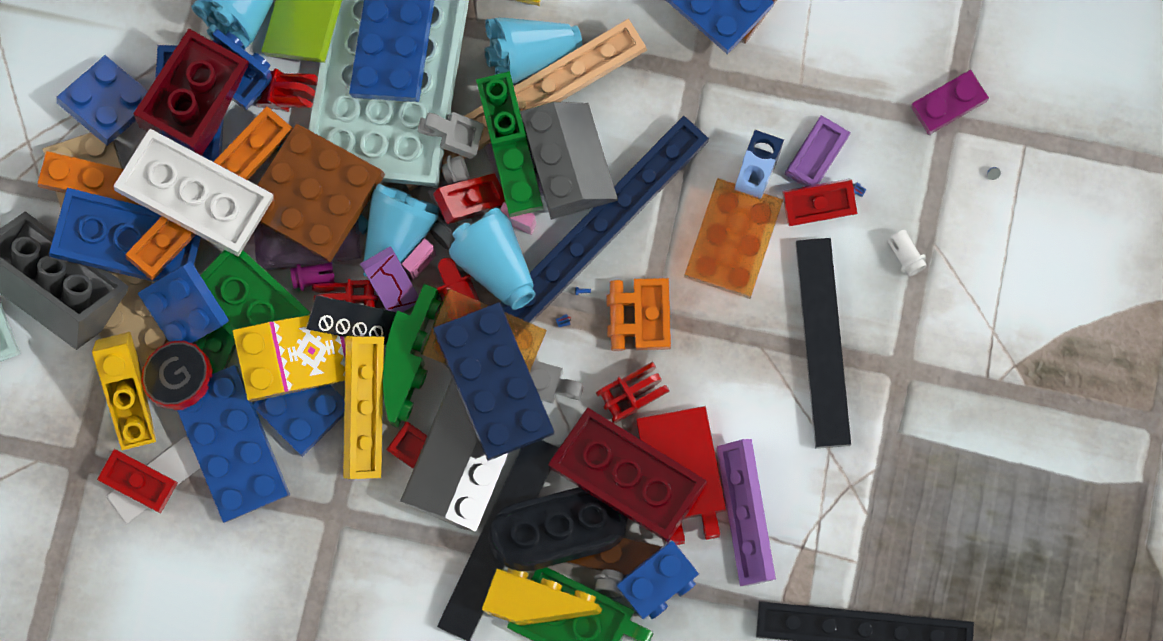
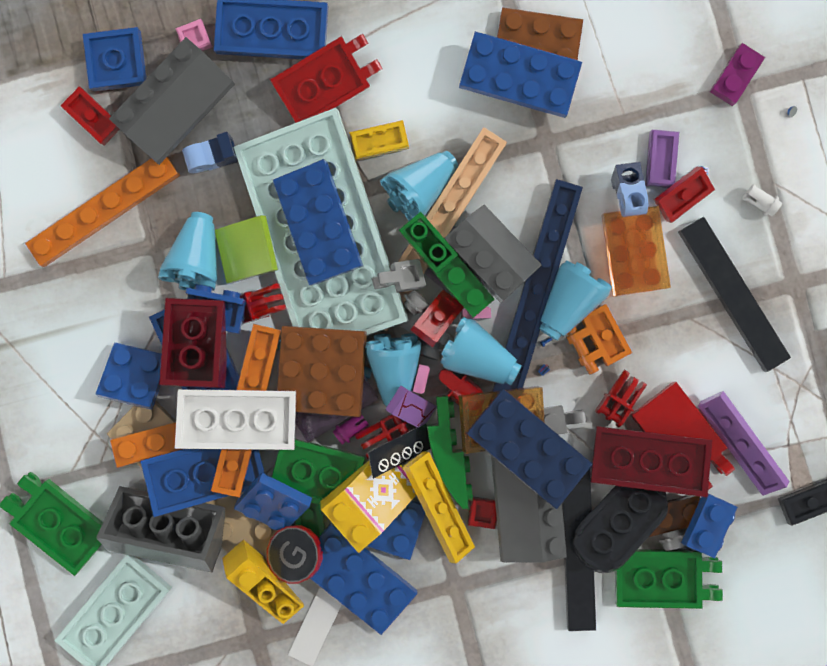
camera: 30 degrees left, 10 degrees up
red plate [97,449,178,514] -> none
yellow slope [482,568,602,626] -> none
none -> medium azure cone [539,260,613,341]

